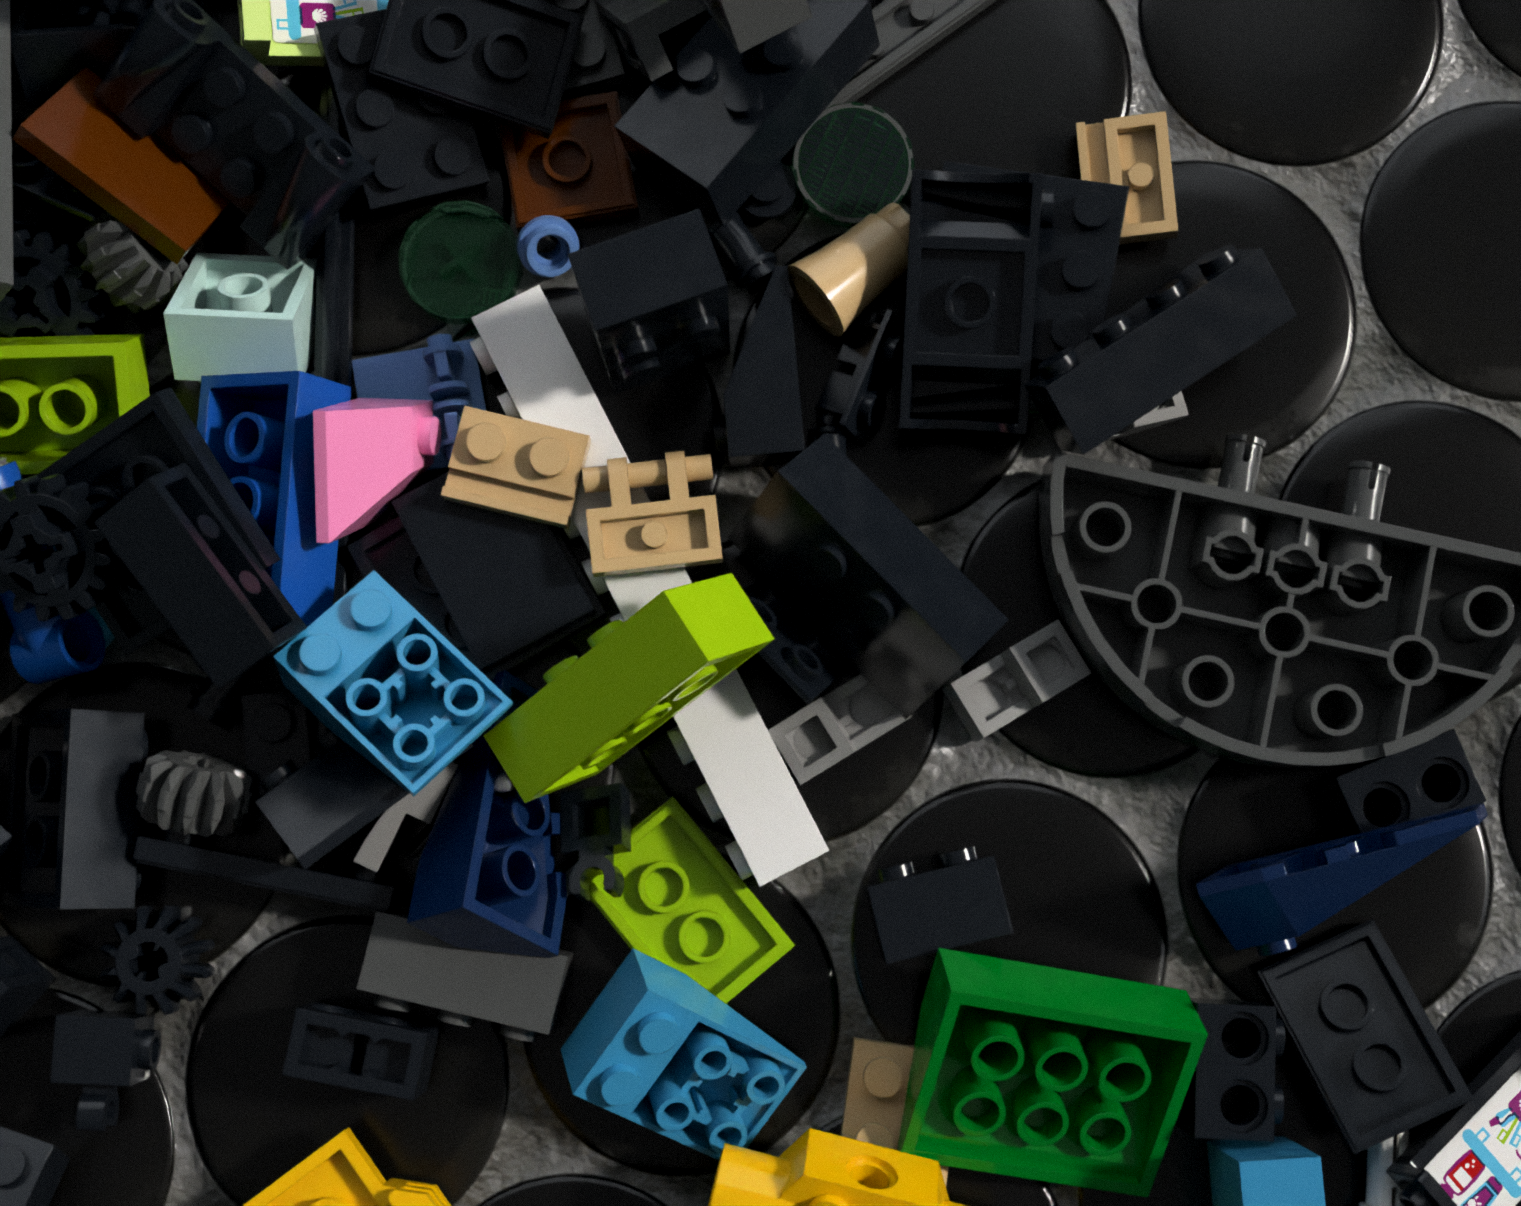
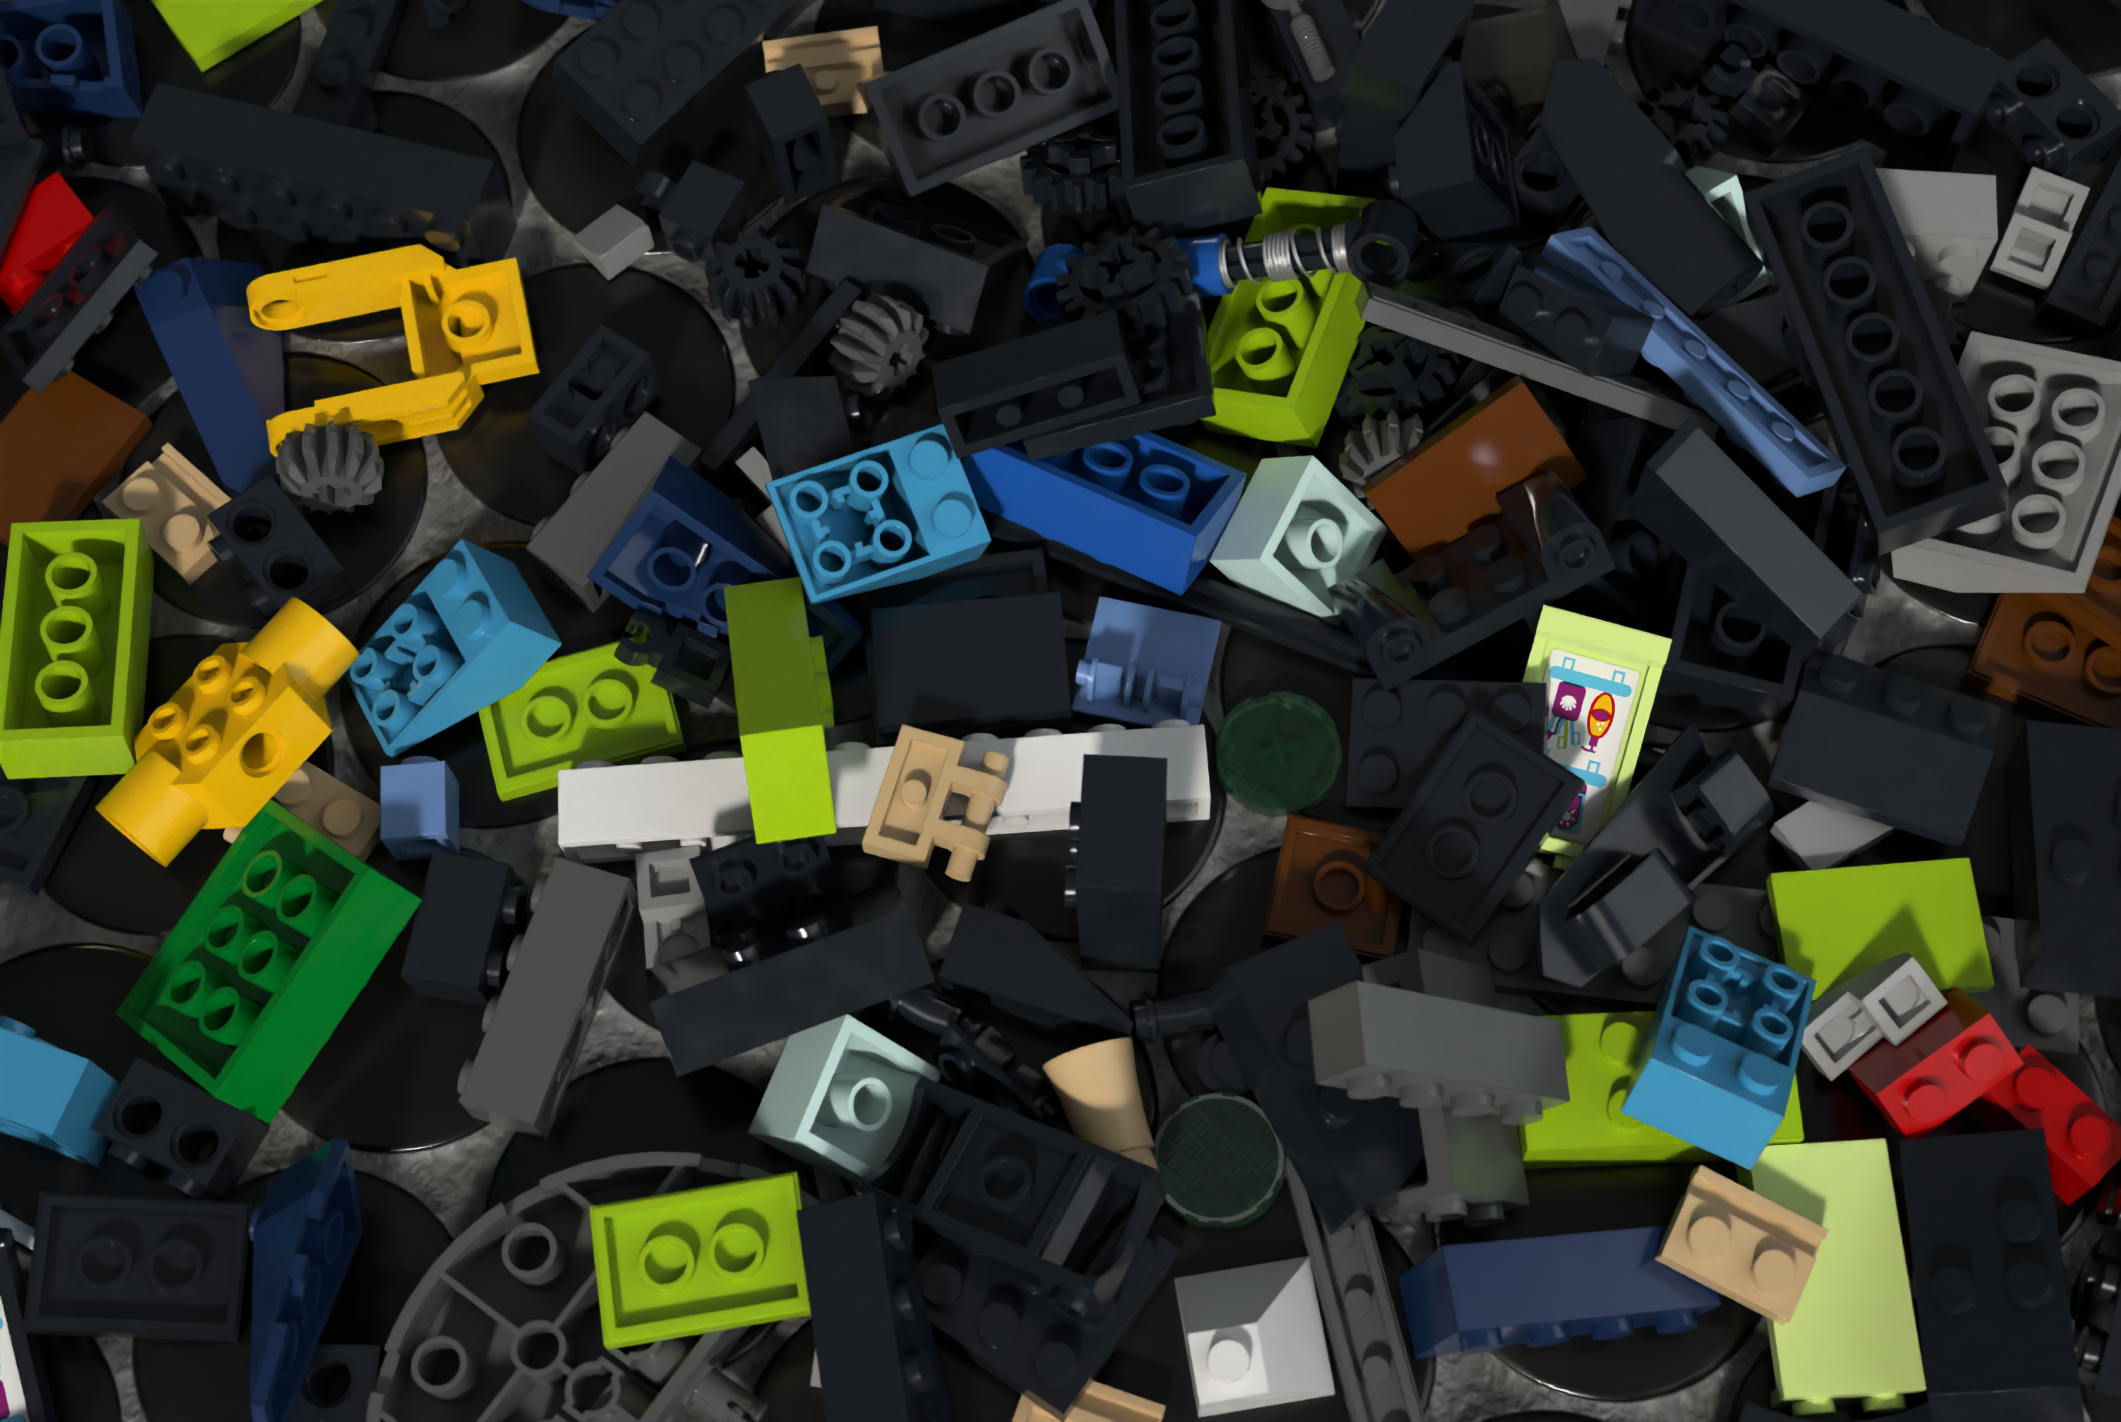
camera: 120 degrees right, 15 degrees down
bright pink slope [313,398,441,544] -> none
tan plate [441,405,591,530] -> none
medium blue plate [517,215,579,278] -> none
light grey slope [942,619,1091,743] -> none
none -> medium blue brick [381,756,460,861]
none -> dark grey brick [457,856,638,1141]
none -> light grey slope [571,204,655,281]
none -> lime tile [589,1172,811,1350]
none -> light aqua slope [748,1014,942,1183]
none -> white slope [1174,1256,1335,1418]

